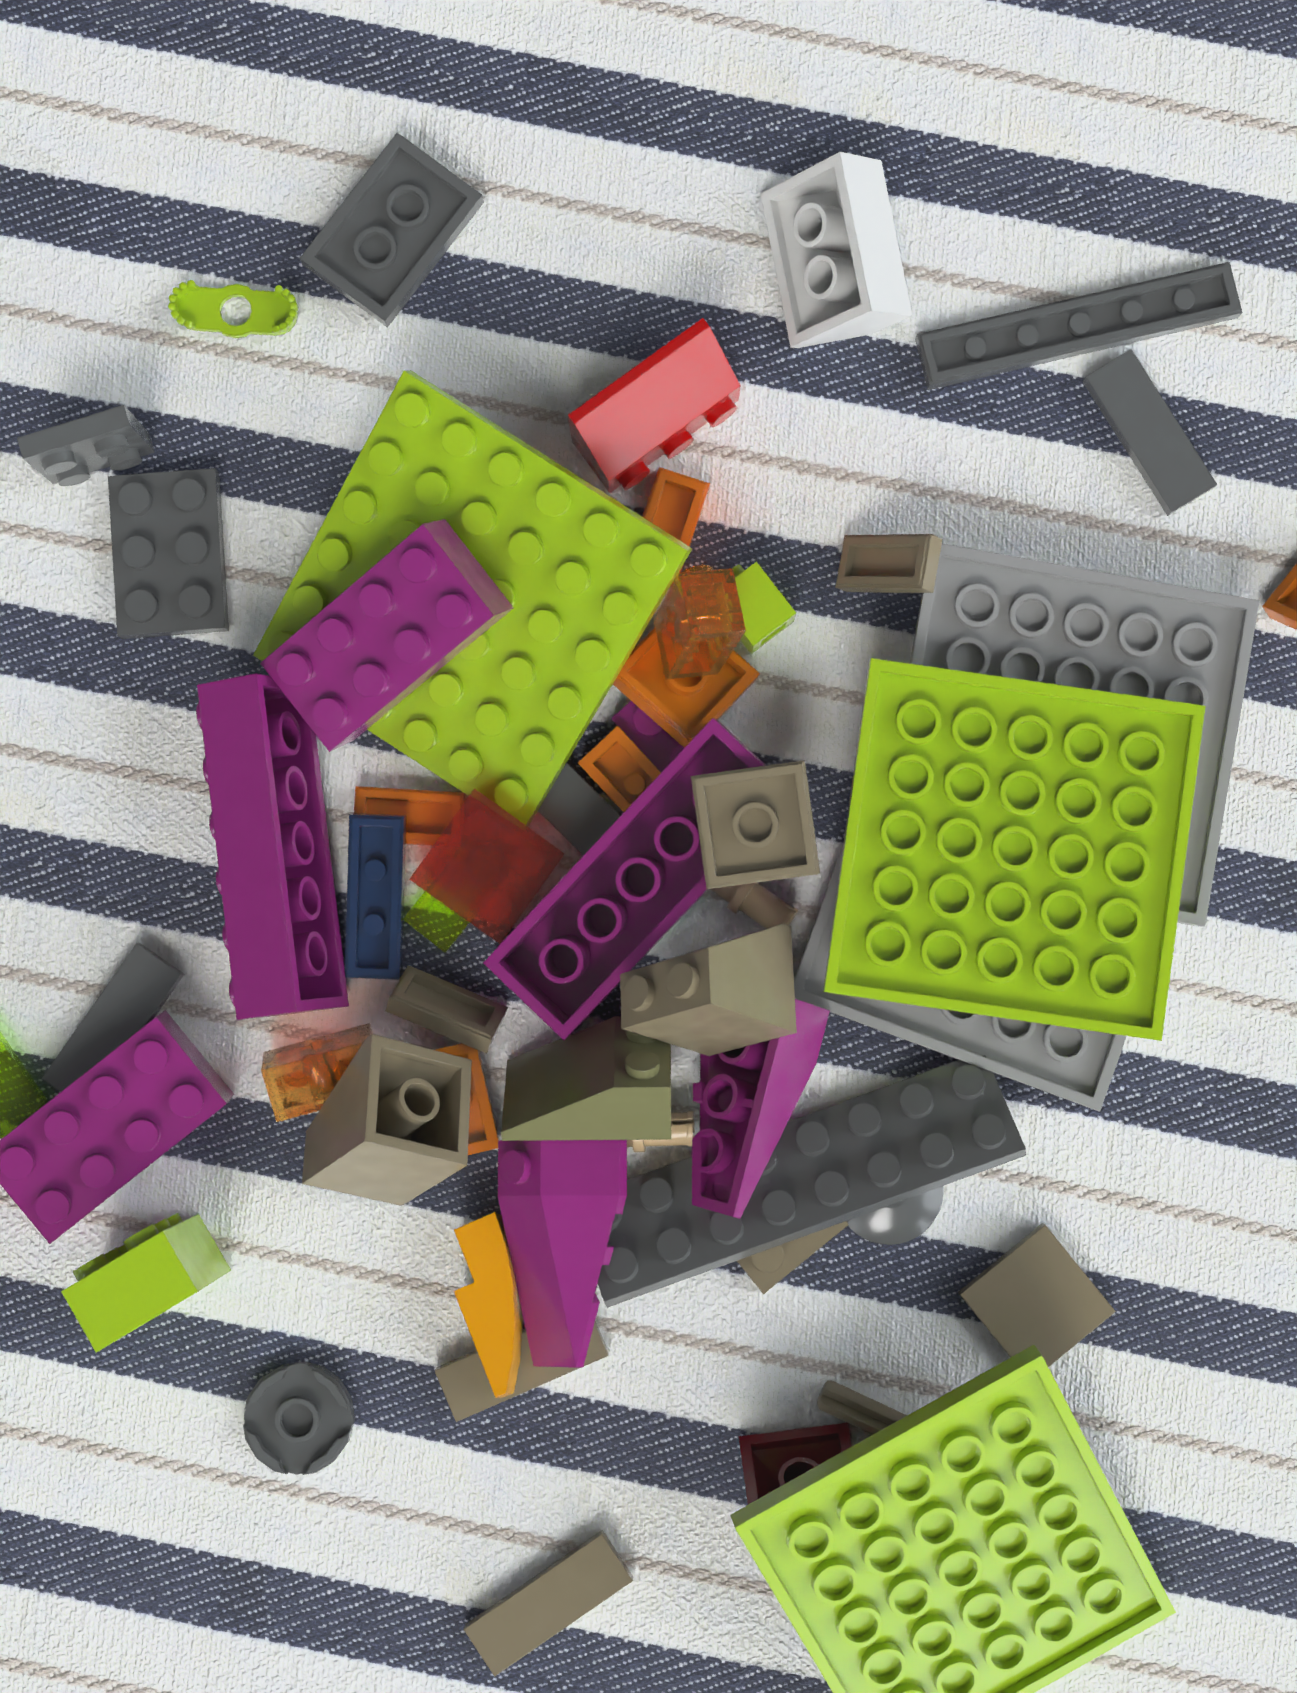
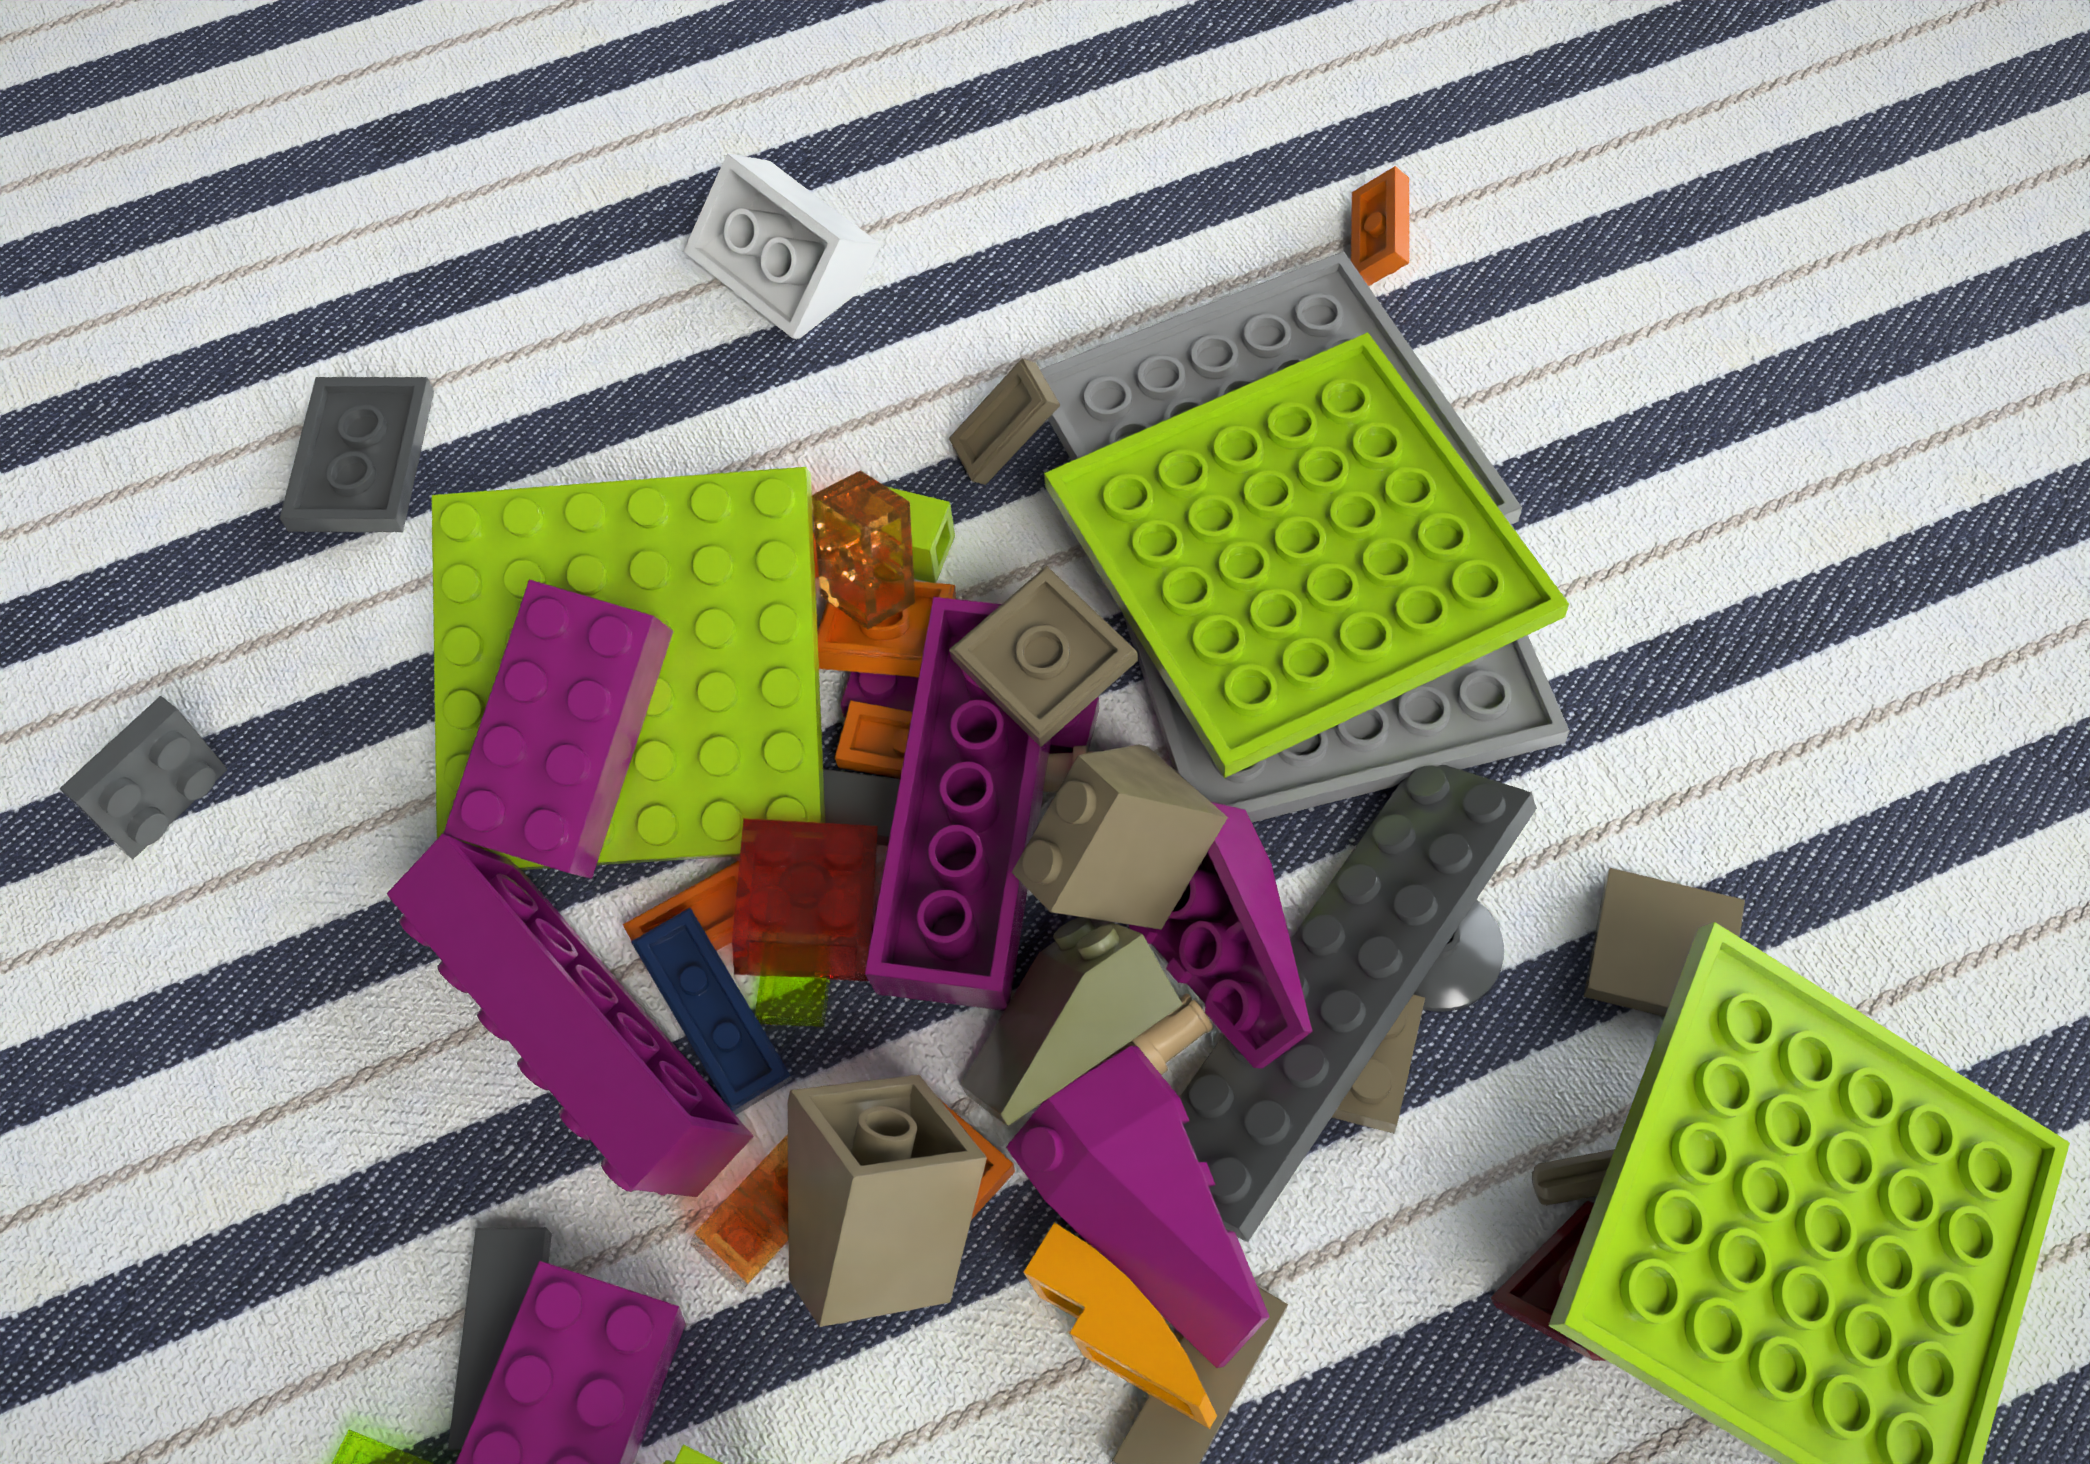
camera: 35 degrees left, 25 degrees down
dark grey plate [108,468,229,639] -> none
lime piece [168,280,298,339] -> none
dark tan tile [385,966,508,1054] -> none
slope [568,318,741,493] -> none
dark grey tile [915,262,1243,390] -> none
dark grey tile [1082,349,1217,516] -> none

